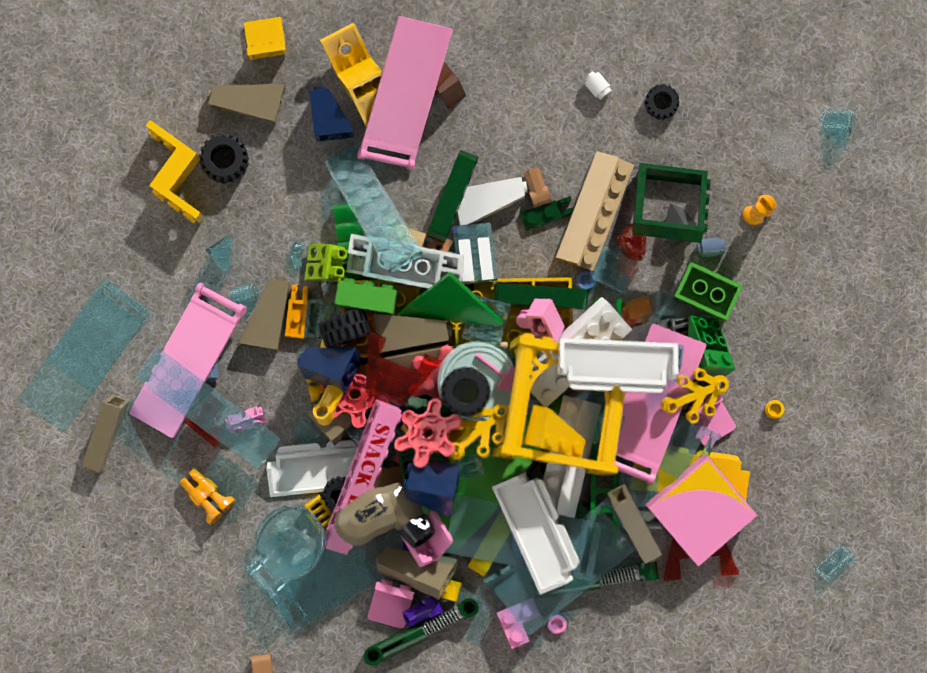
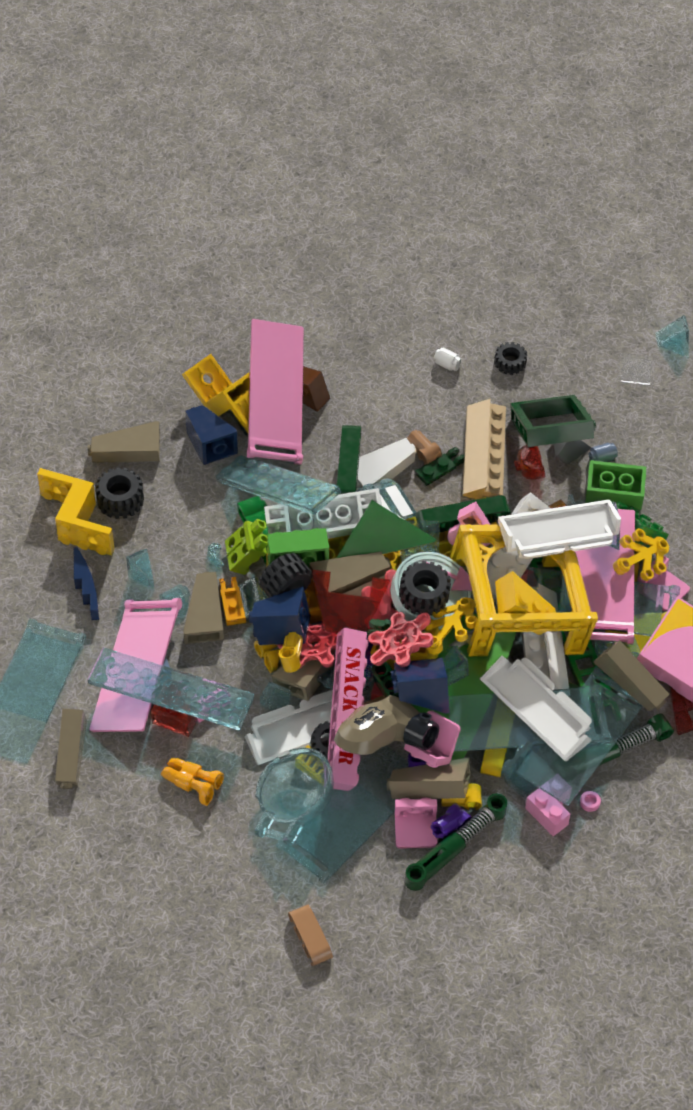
camera: 20 degrees left, 30 degrees down
yellow bracket [244,17,287,60] -> none
clear light blue plate [589,245,631,296] -> none
light orange piece [742,195,777,225] -> none
none -> dark blue slope [73,547,99,620]

